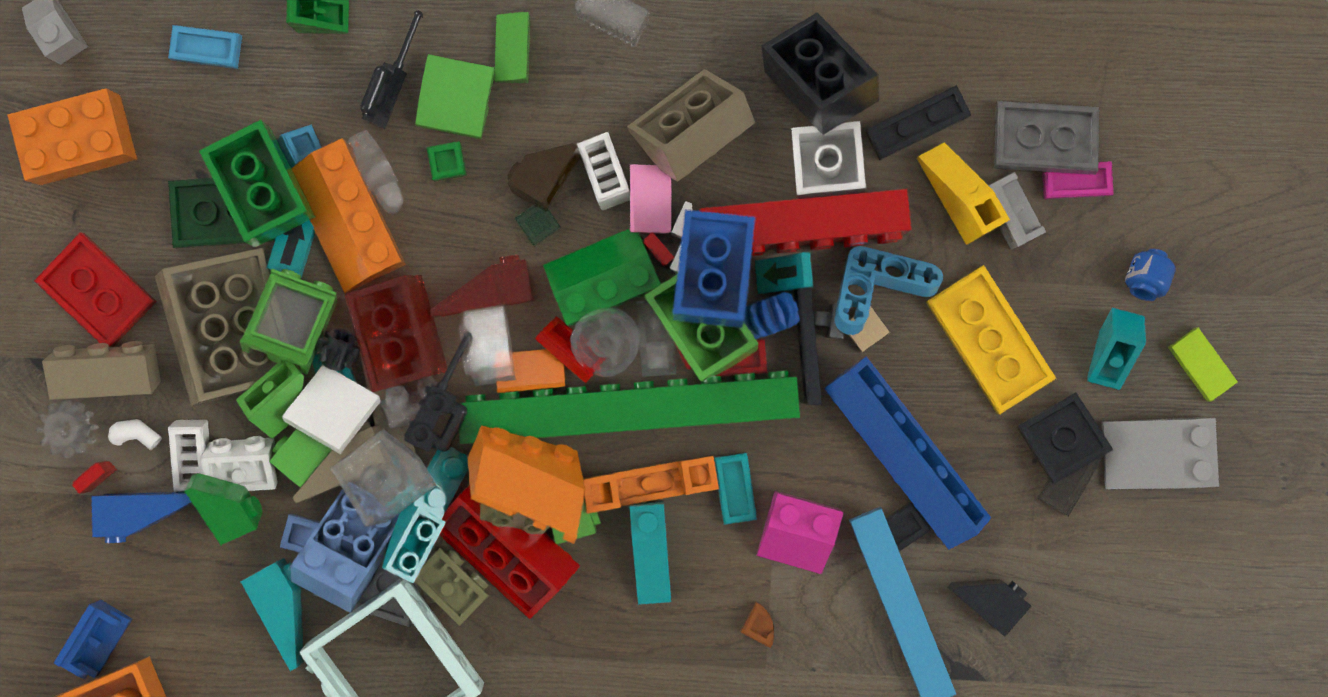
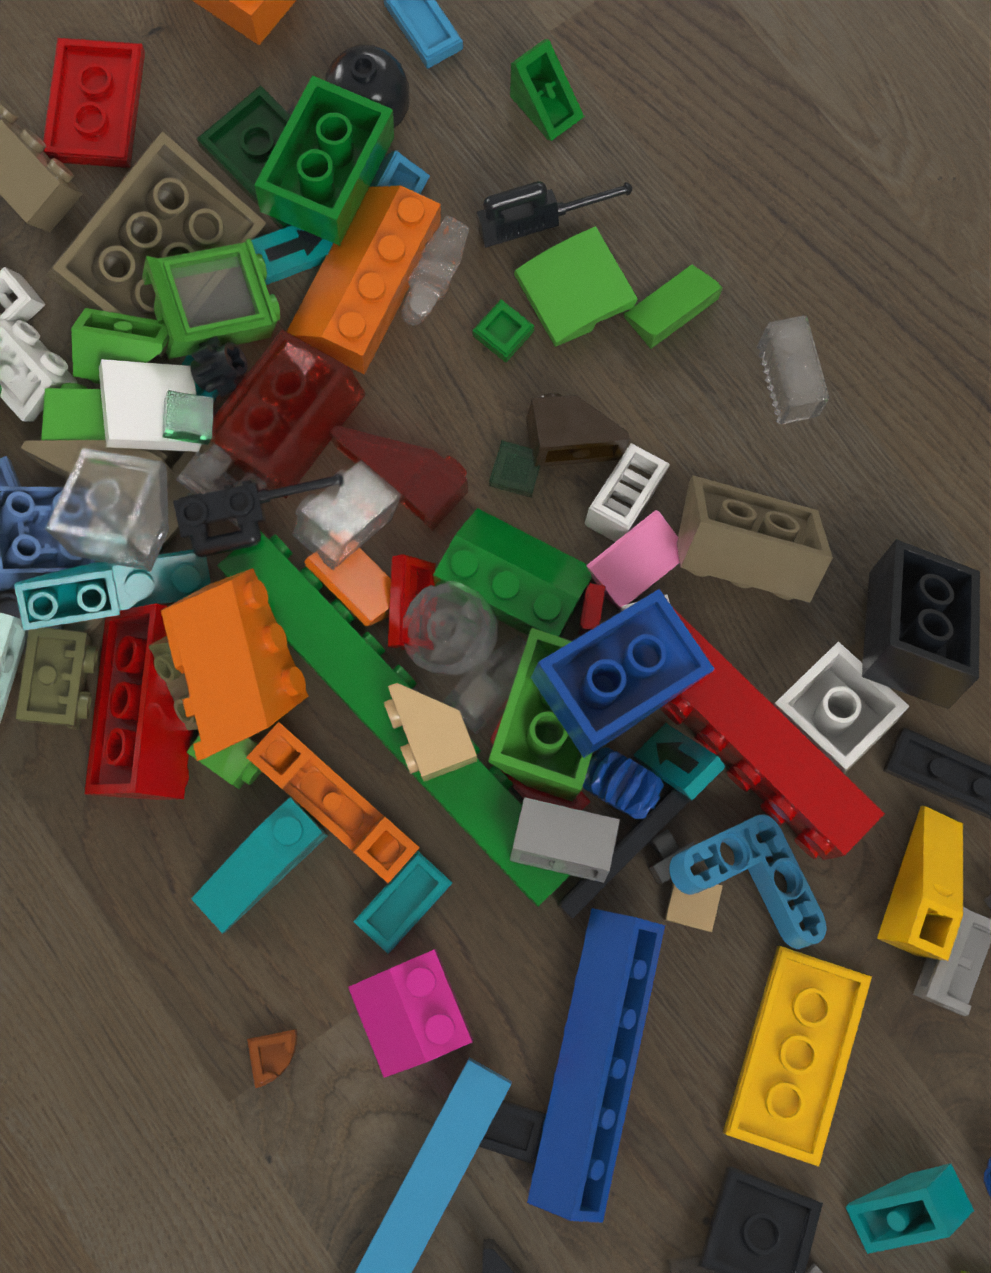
camera: 50 degrees right, 10 degrees down
none -> clear green tile [162,390,214,445]
none -> black cylinder [325,45,409,128]
none -> tan slope [384,683,477,781]
none -> light grey hinge [510,797,620,883]

